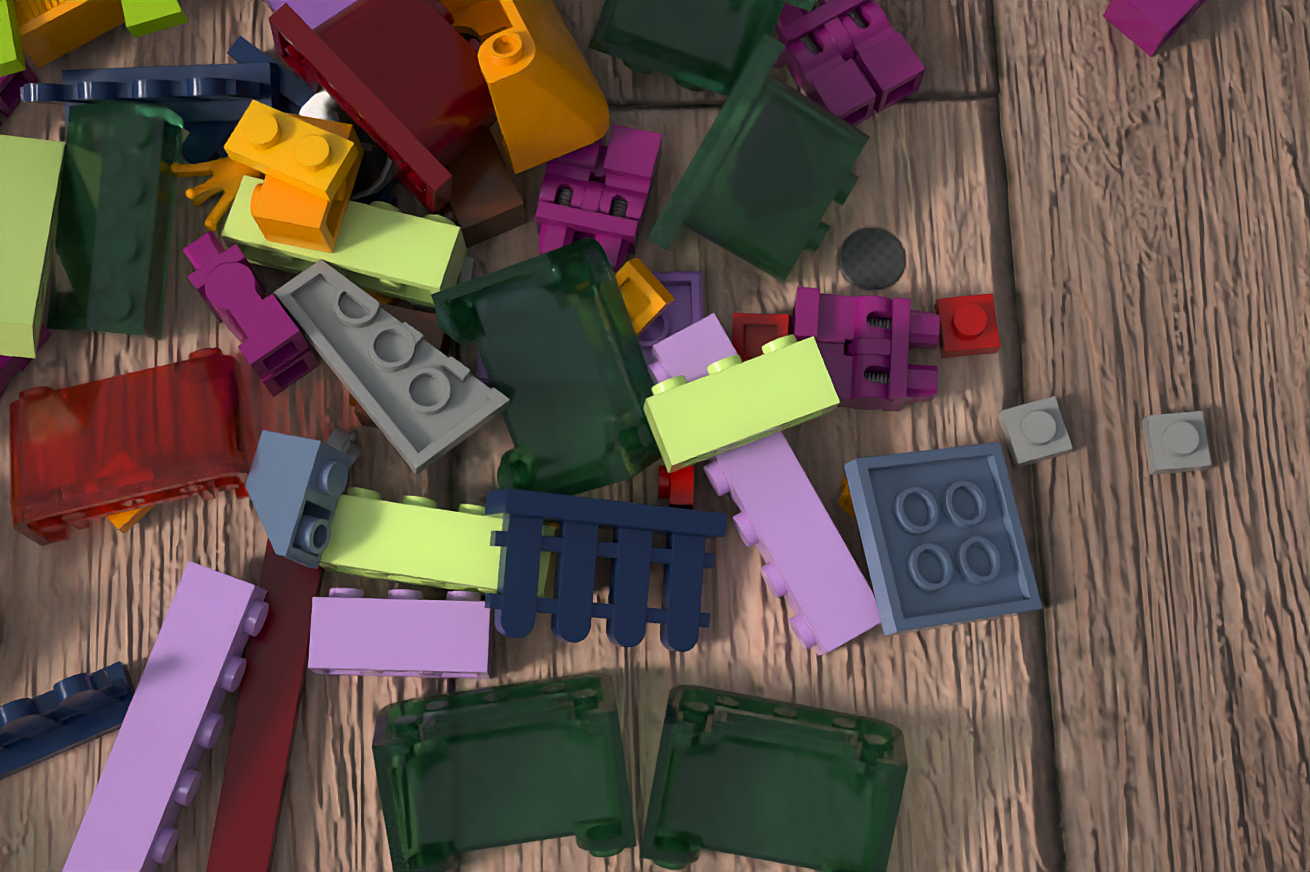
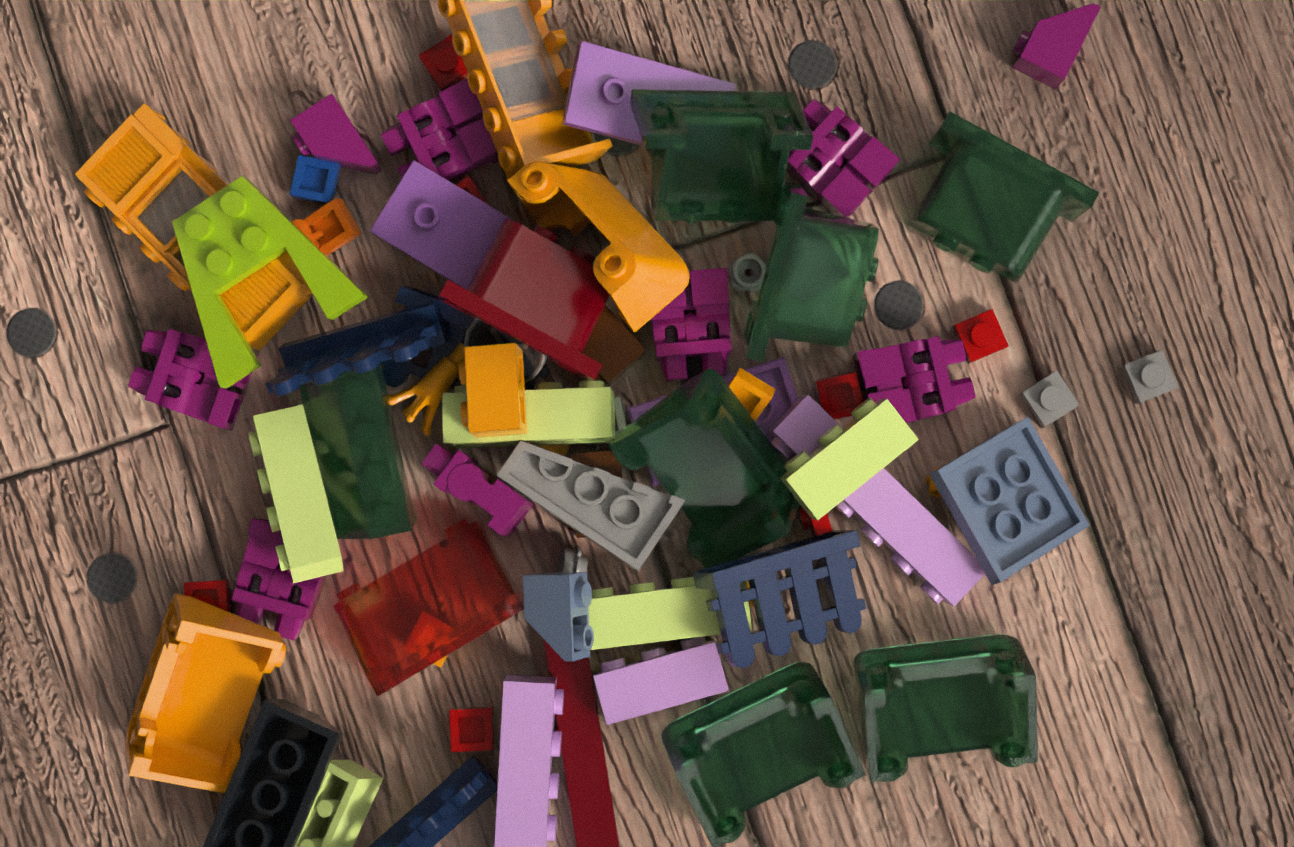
camera: 15 degrees left, 10 degrees up
yellow plate [224,100,359,202] -> none
none -> red plate [449,706,494,752]
none -> light grey plate [728,252,769,293]
none -> clear green windscreen [908,111,1100,283]

